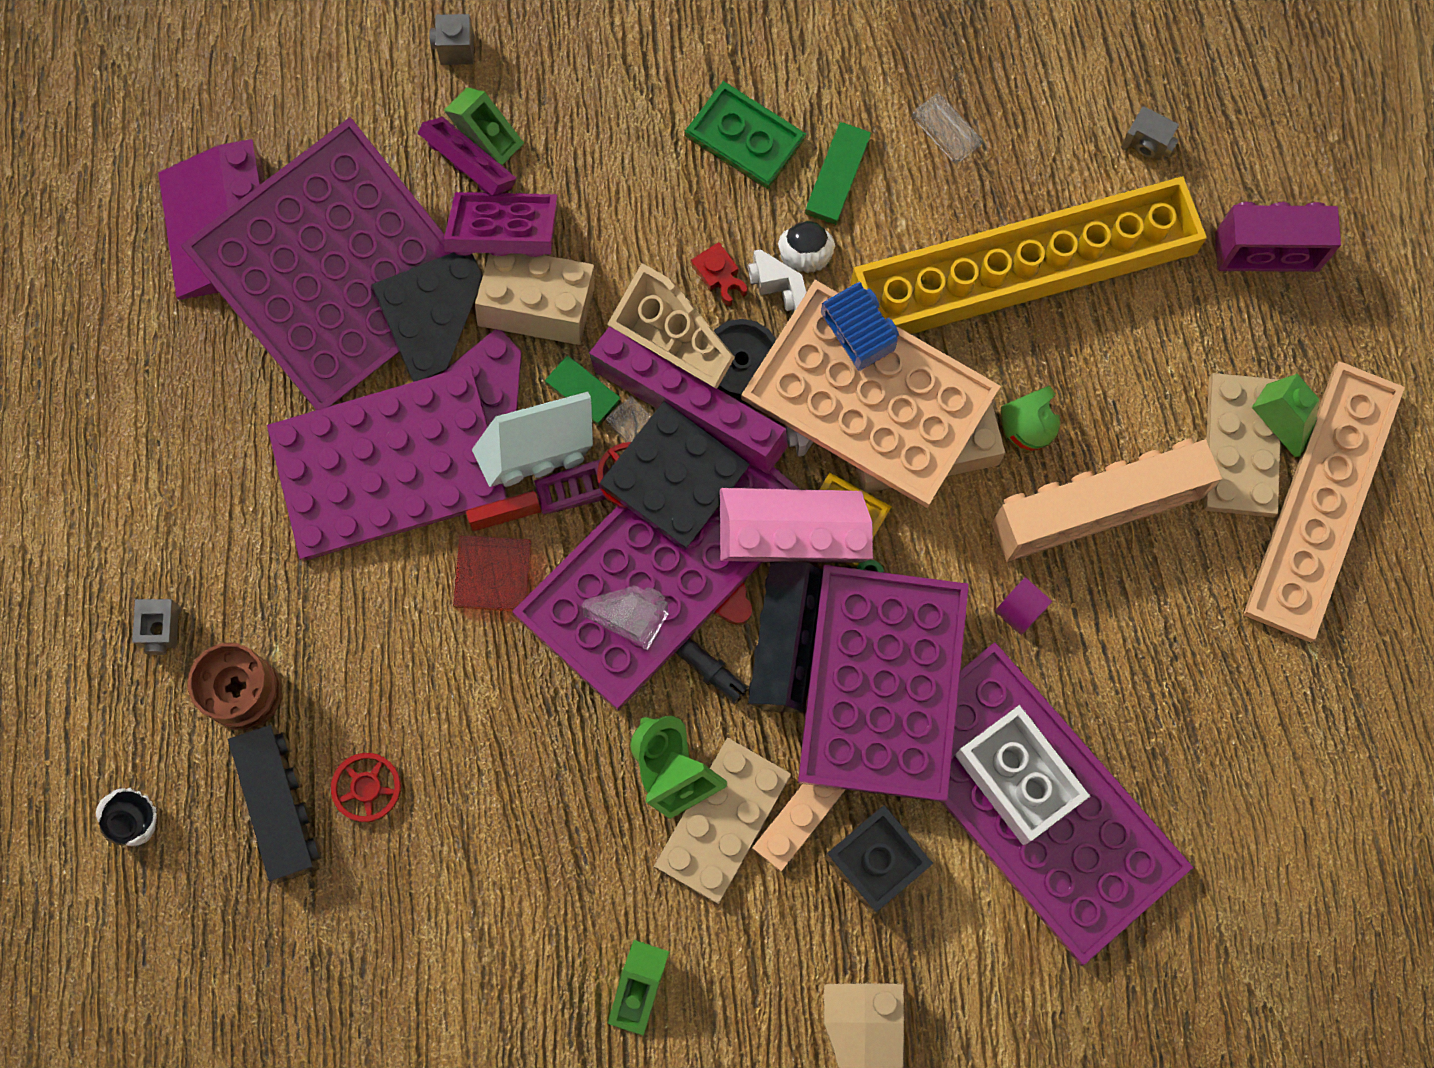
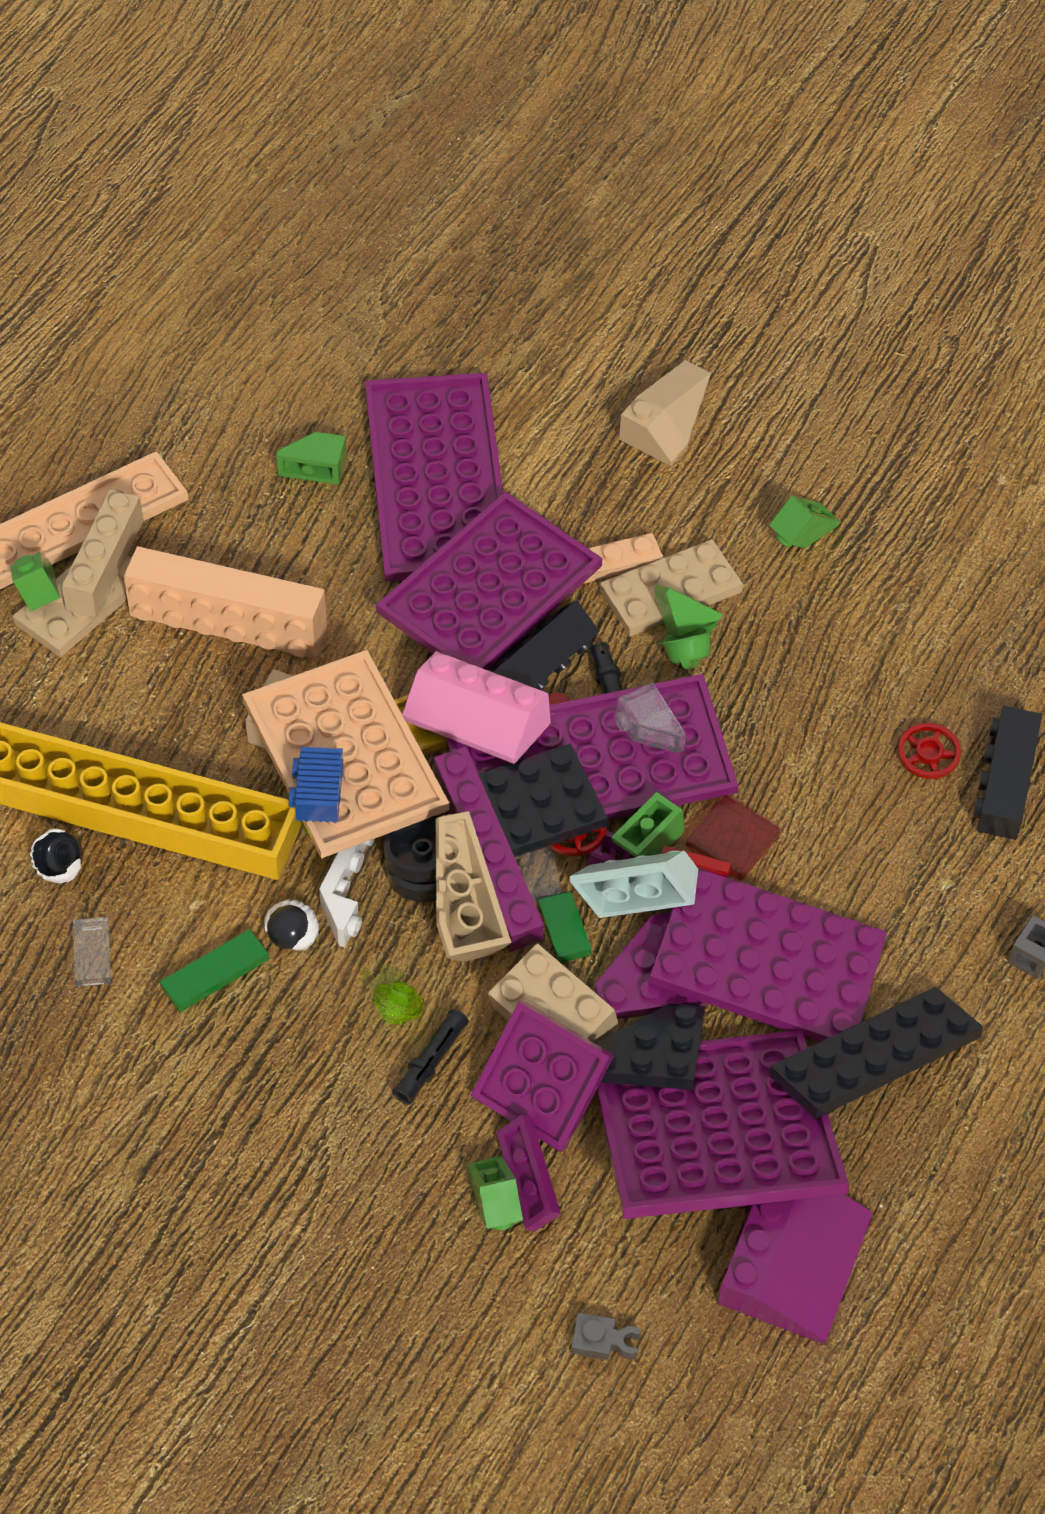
camera: 145 degrees left, 20 degrees down
copper wheel [187,643,282,730] -> none
flat silver brick [430,14,474,65] -> none
green tile [685,81,806,189] -> none
red plate [691,242,747,307] -> none
black brick [824,805,933,915] -> none
white brick [955,705,1090,845] -> none
magenta brick [994,577,1052,635] -> none
bright green helmet [1001,386,1060,451] -> none
none -> black hair [30,829,83,883]
none -> tan brick [62,489,144,618]
none -> bright green slope [276,432,347,485]
none -> clear neon green plate [372,981,425,1025]
none -> black pin [392,1009,469,1105]
none -> flat silver plate [571,1312,641,1360]
none -> bright green slope [611,792,684,857]
none -> black plate [769,987,983,1119]

